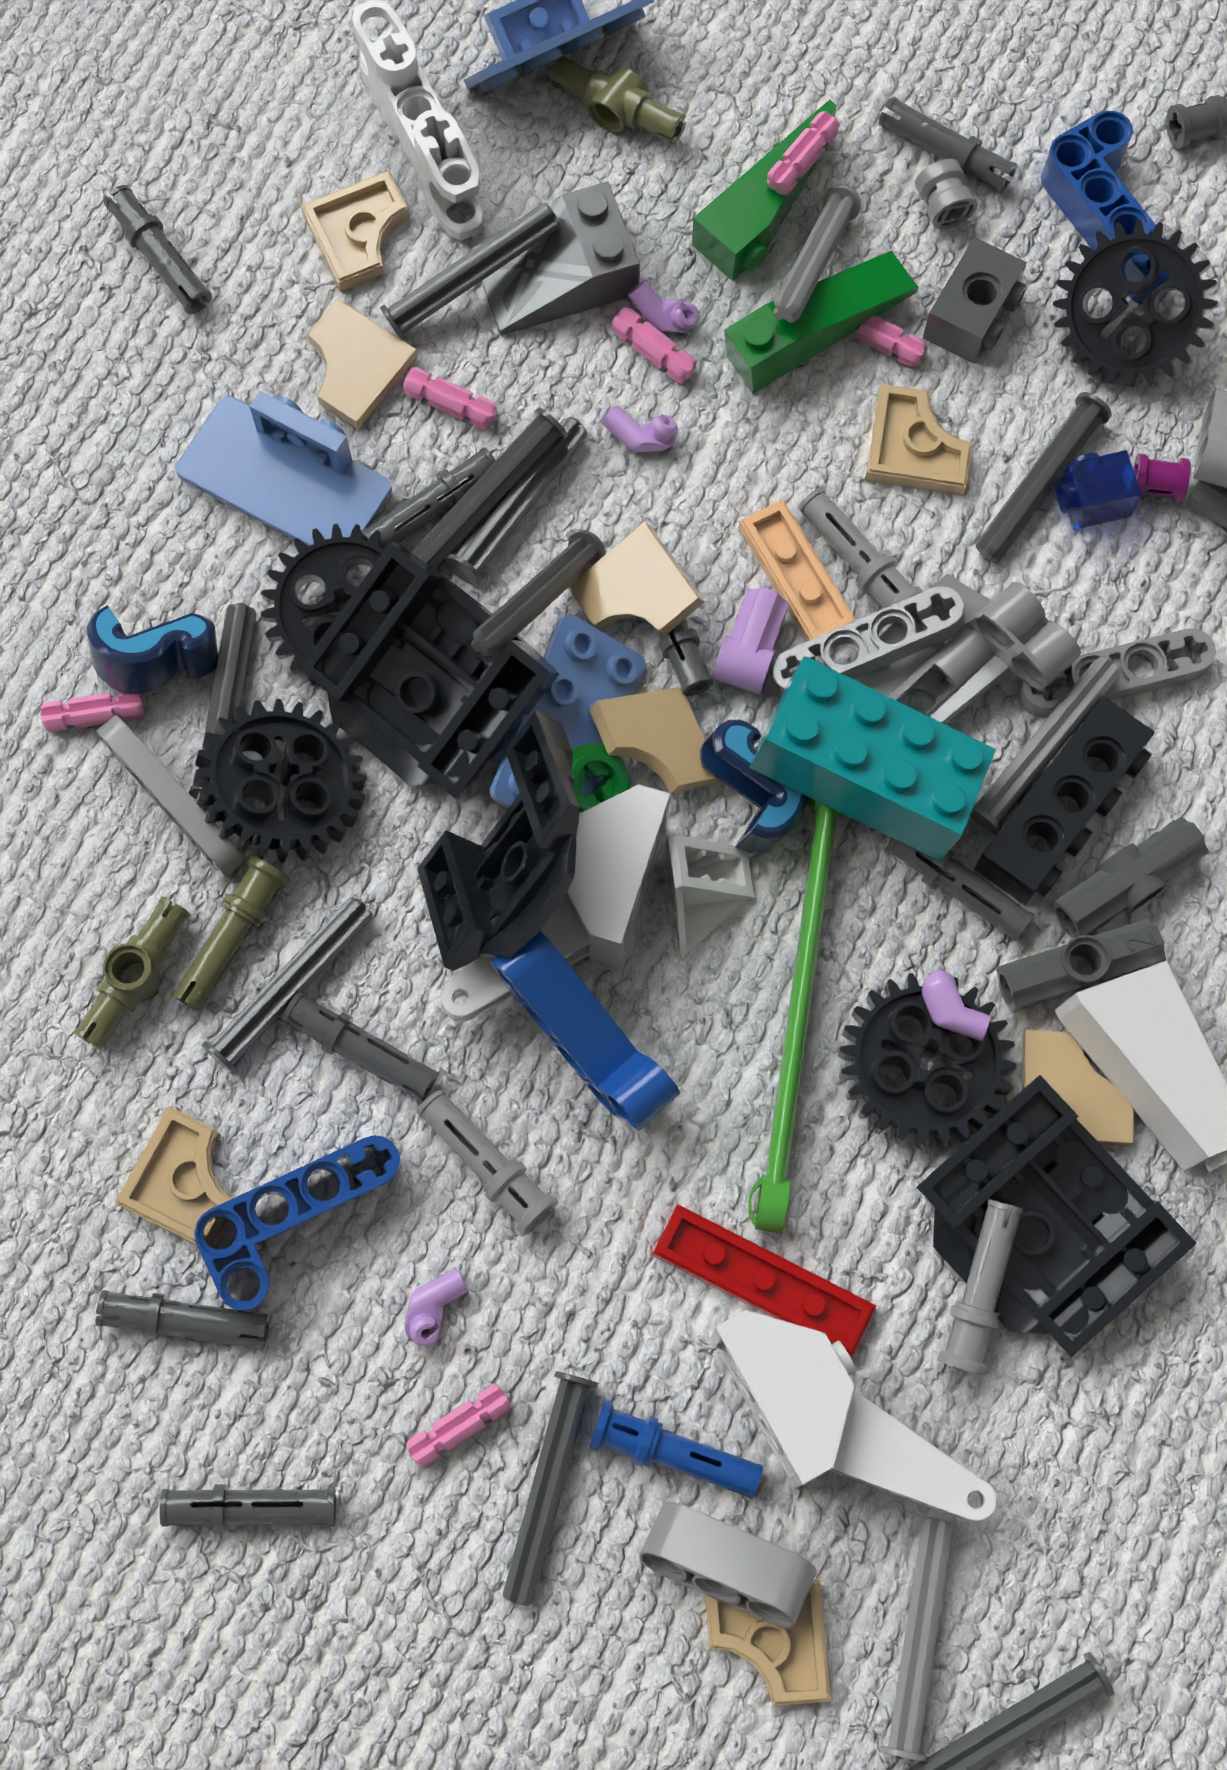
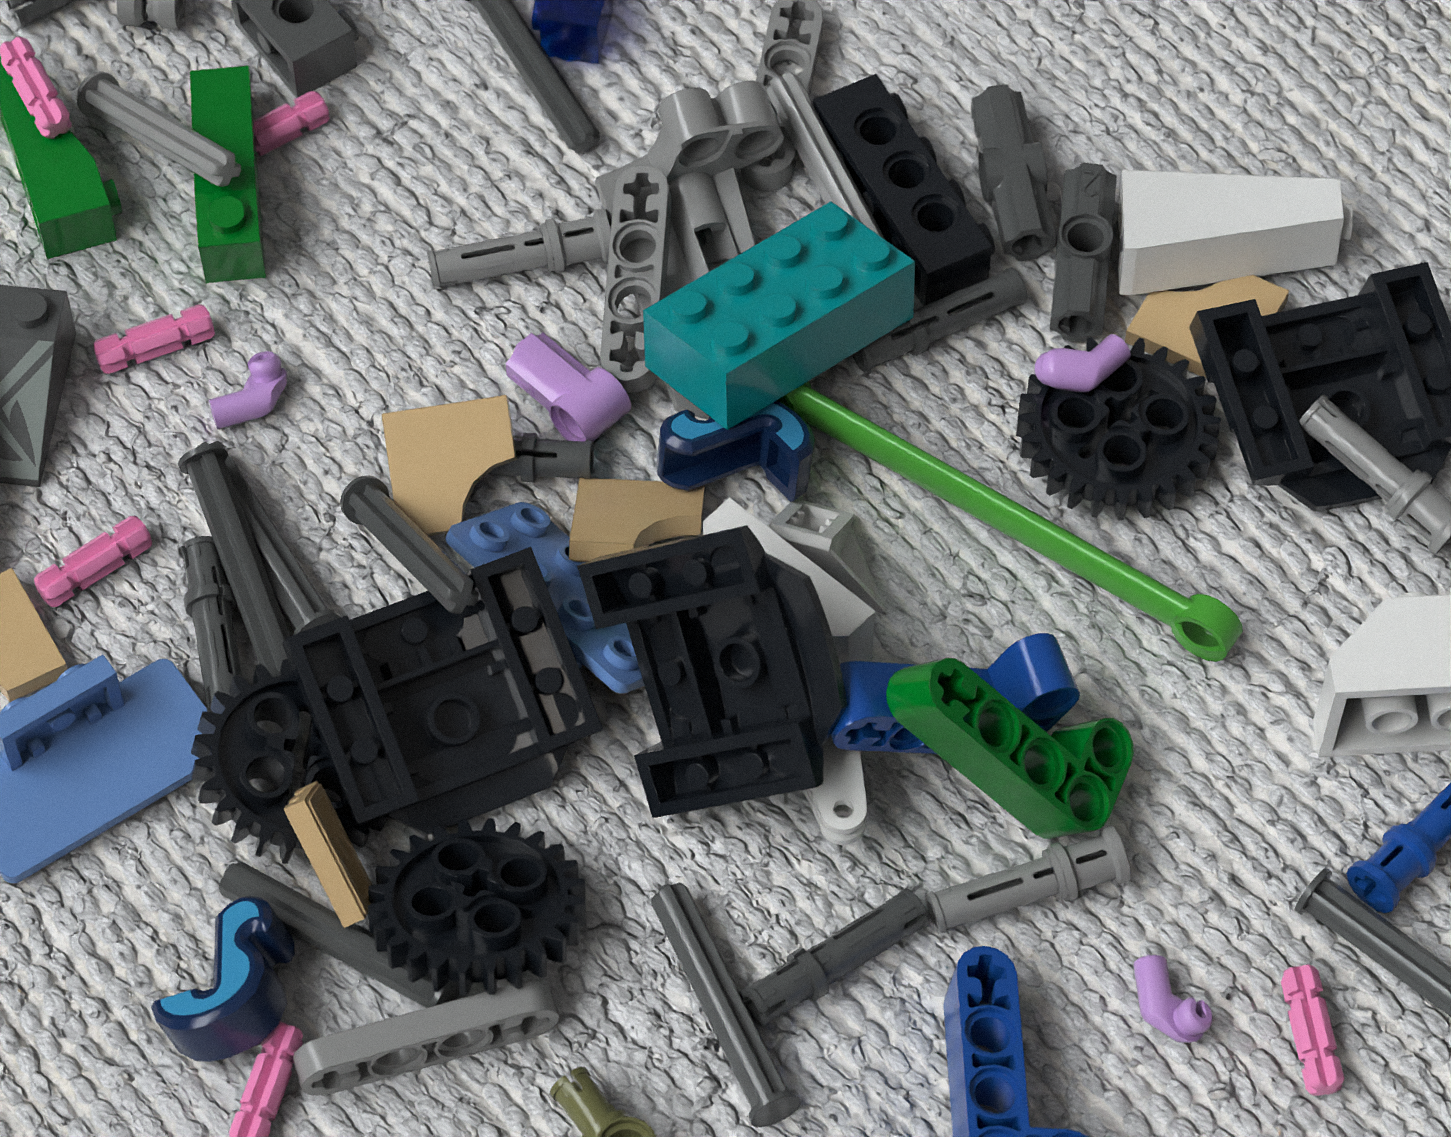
camera: 65 degrees left, 15 degrees down
olive pin [171,855,291,1013] -> none
lavender arm [627,279,699,333] -> none
red tile [652,1204,877,1358] -> none
light nougat tile [738,499,856,642] -> none
tan tile [865,384,972,496] -> none
none -> tan tile [284,781,372,928]
none -> green beam [886,658,1134,839]

